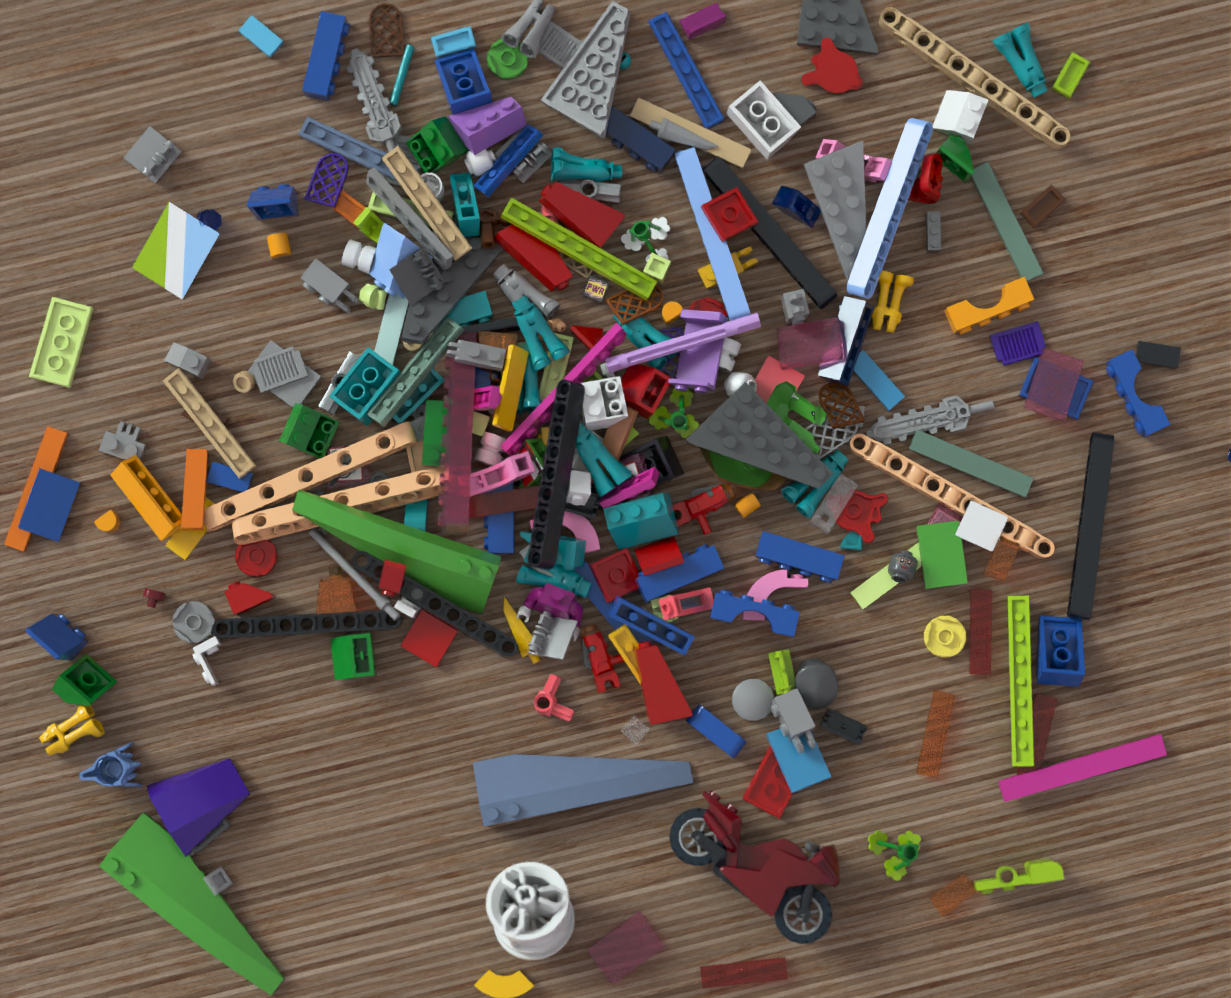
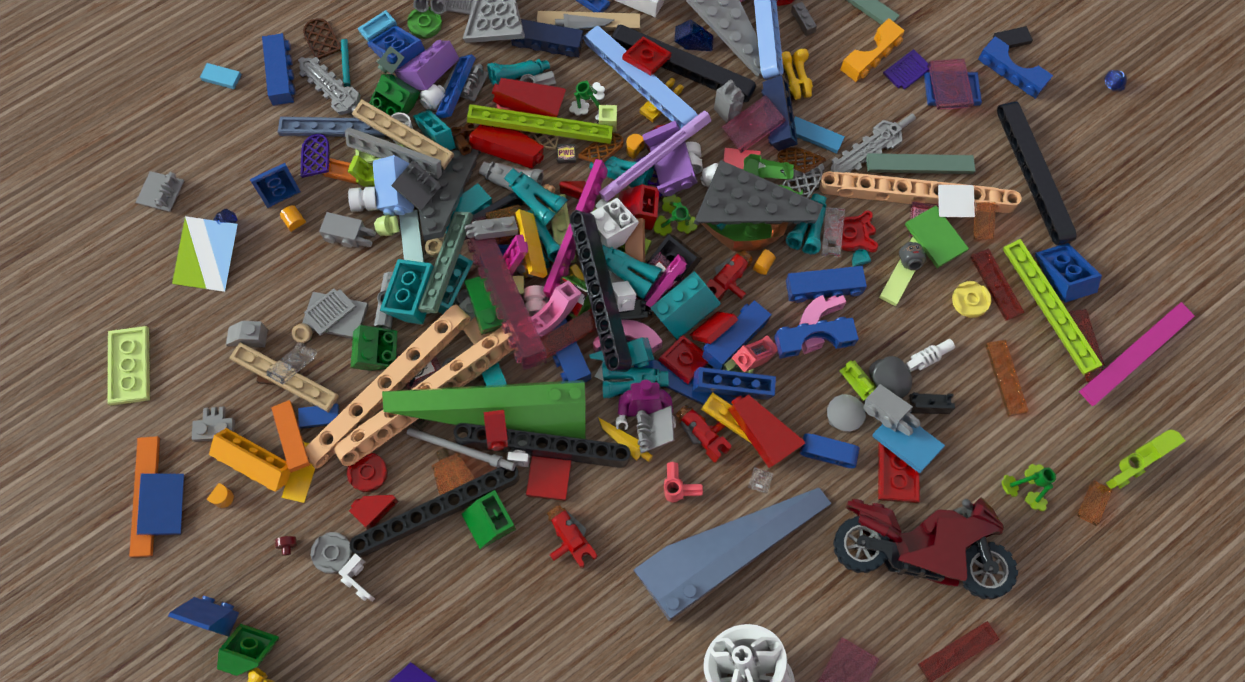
camera: 30 degrees left, 15 degrees down
none -> clear plate [266,342,317,384]
none -> sand green bracket [376,46,405,74]
none -> red piece [547,505,598,569]
none -> white hinge [906,339,955,372]

